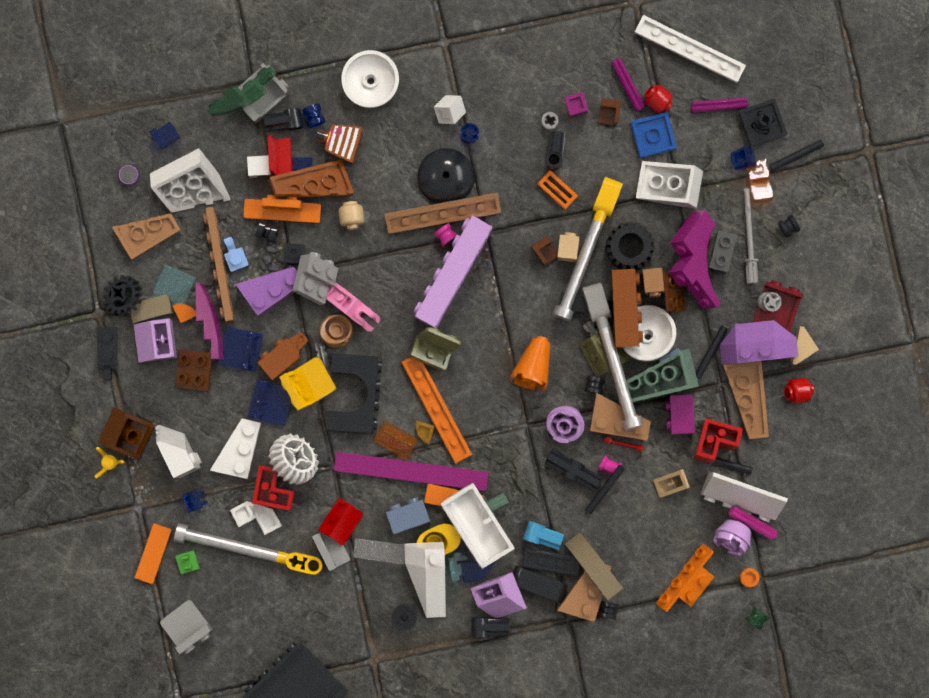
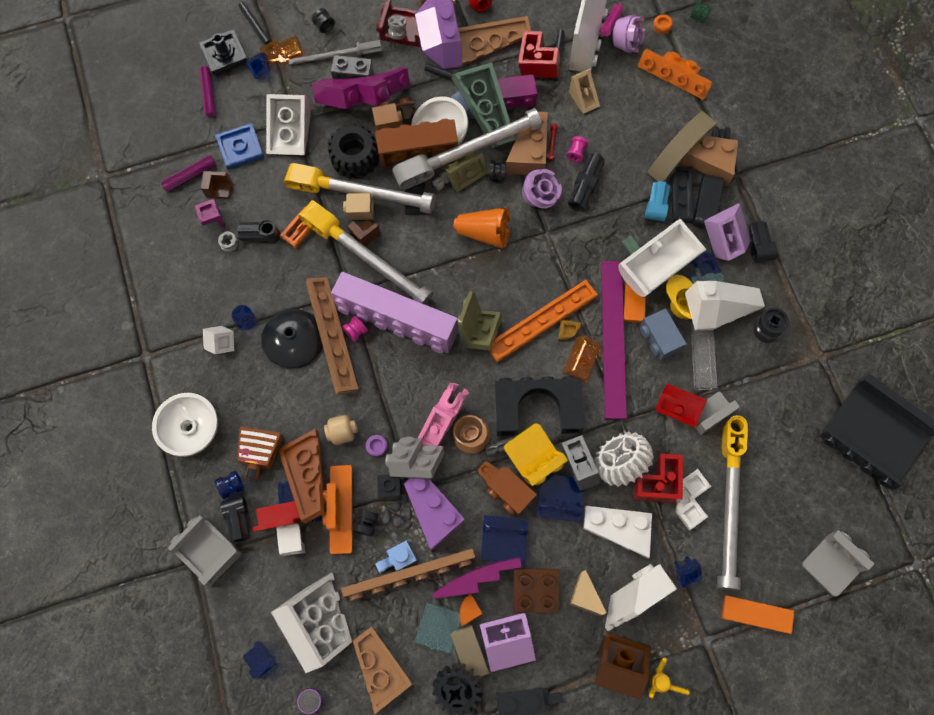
camera: 95 degrees left, 15 degrees down
bright green tile [176,550,200,574] -> none
clear green slope [207,66,277,116] -> none
black bar [585,465,625,514] -> none
white plate [635,15,746,83] -> none
red head [644,85,673,113] -> none
none -> piece [298,200,433,305]
none -> medium lavender tile [366,435,388,458]
none -> brick [562,435,600,491]
none -> tan slope [569,570,606,616]

